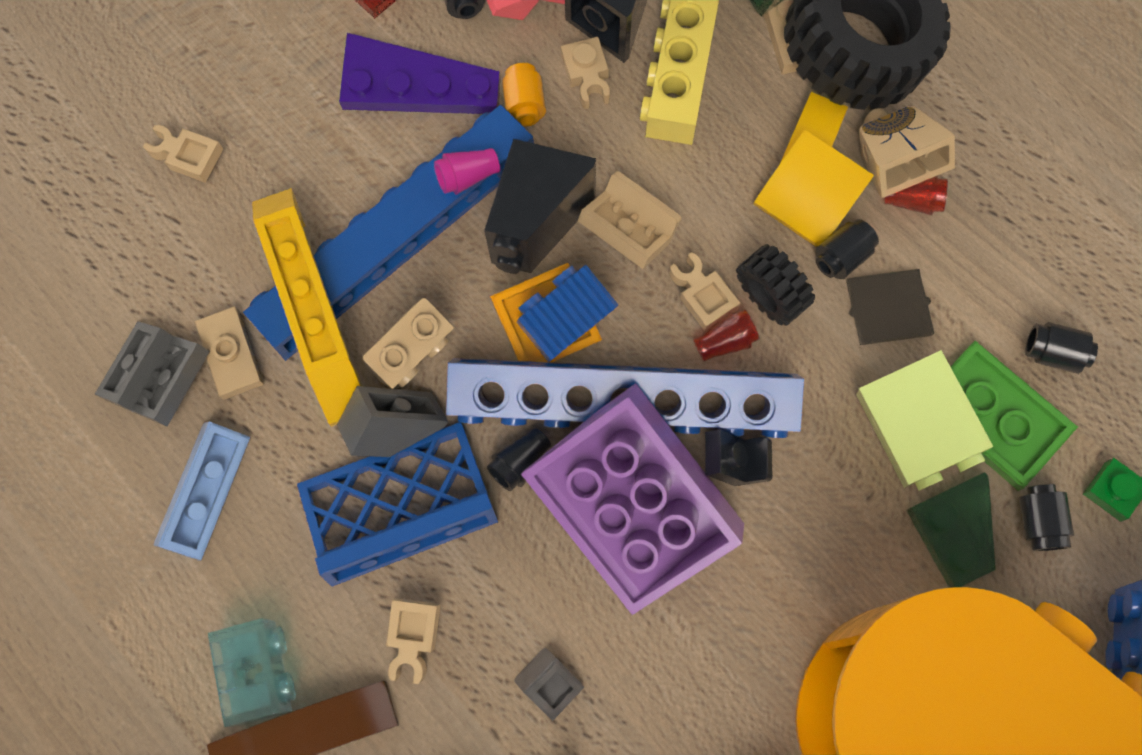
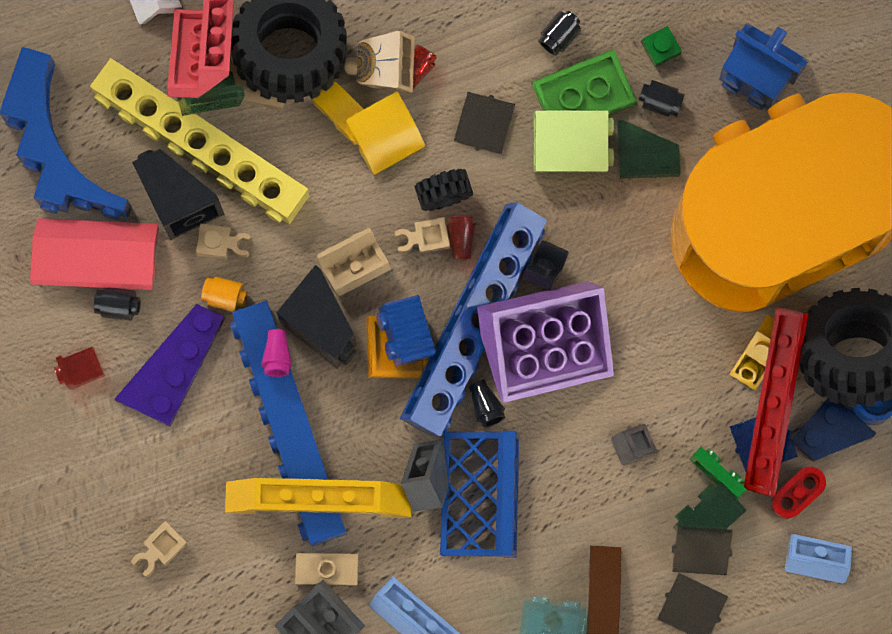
camera: 70 degrees left, 5 degrees up
tan bracket [362,298,454,389] -> none
tan plate [386,598,441,684] -> none
black brick [816,219,879,280] -> none

